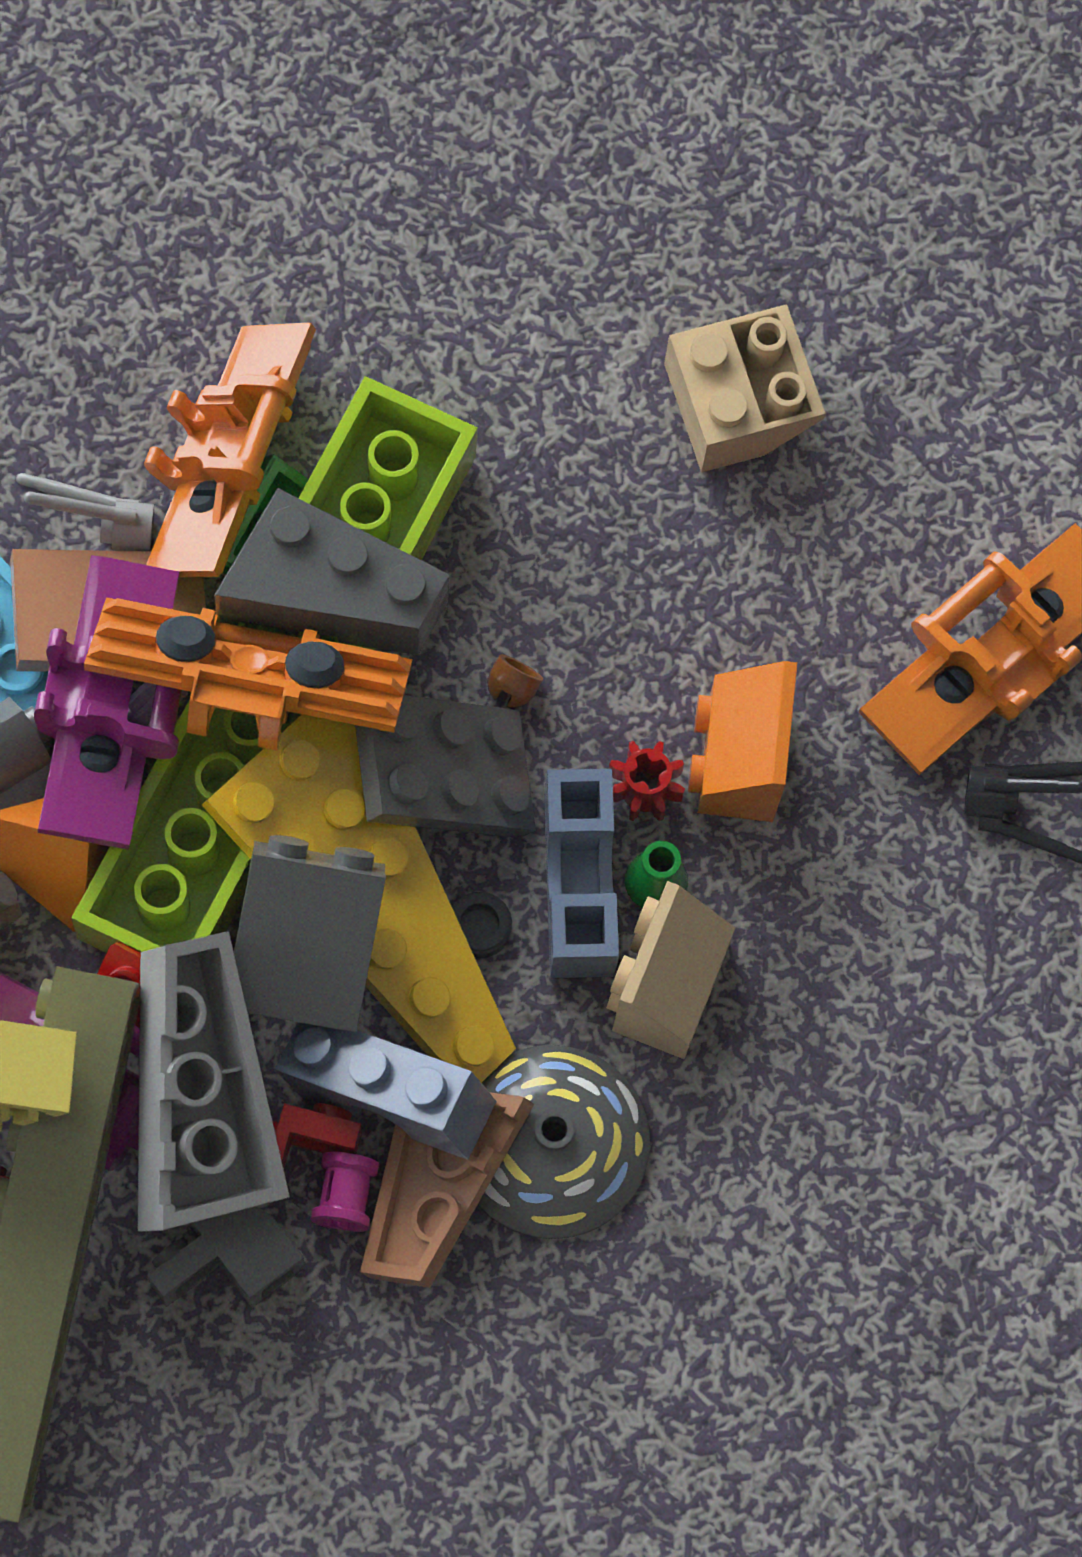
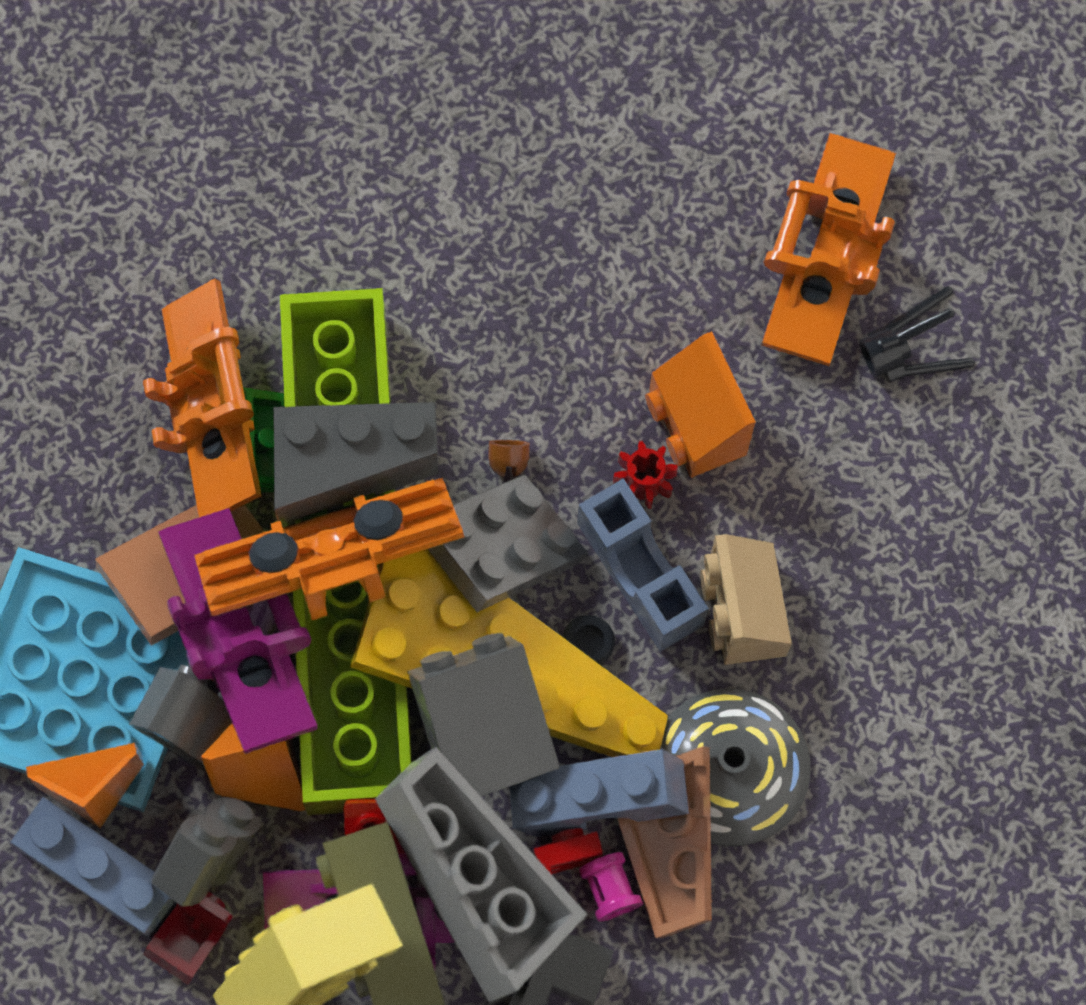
camera: 25 degrees left, 0 degrees up
light grey plant [16,473,154,551] -> none
green cone [625,841,688,908] -> none
tan slope [664,304,826,473] -> none

